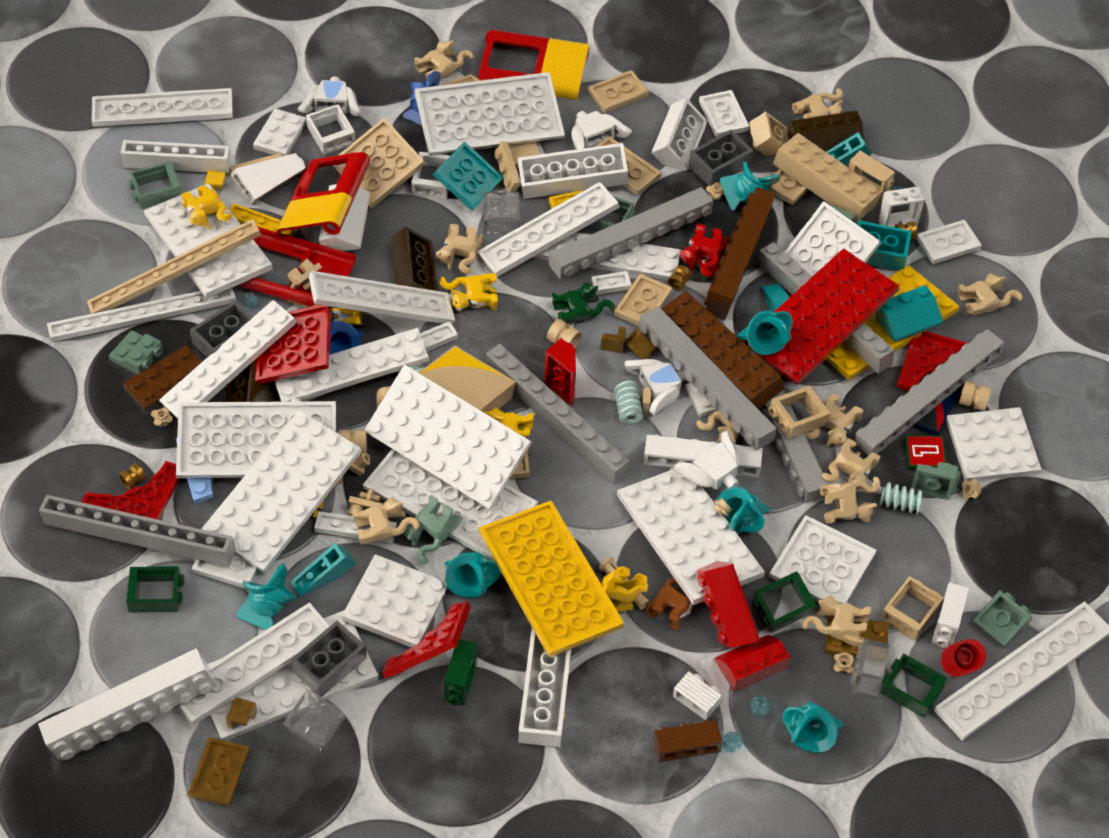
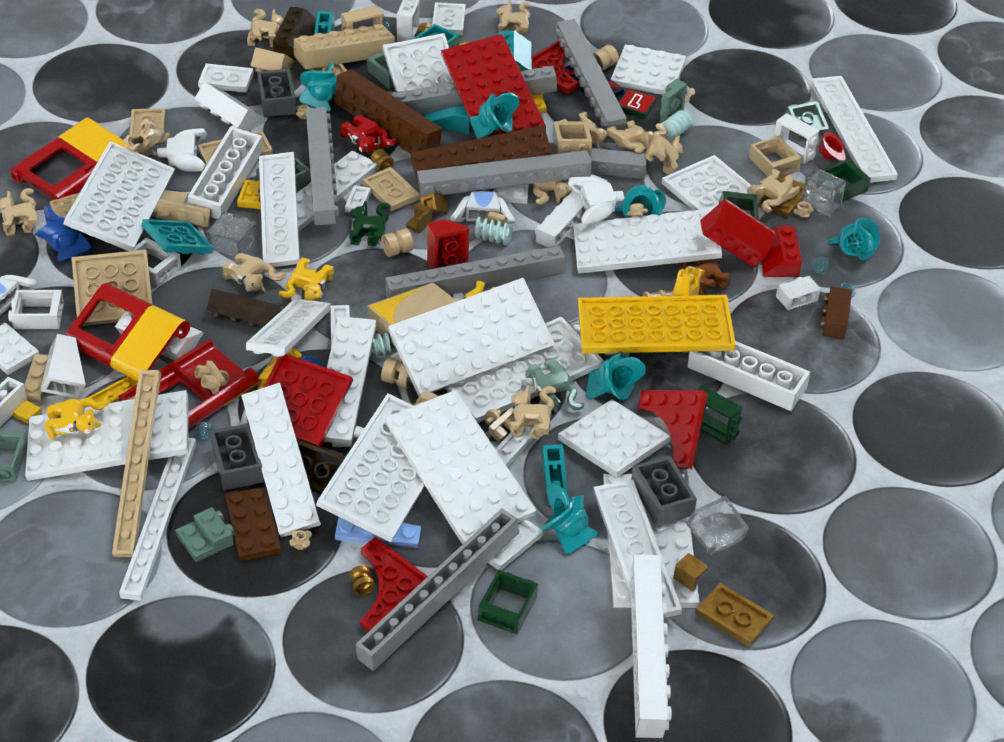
camera: 65 degrees left, 10 degrees down
none -> tan animal [123,118,170,157]

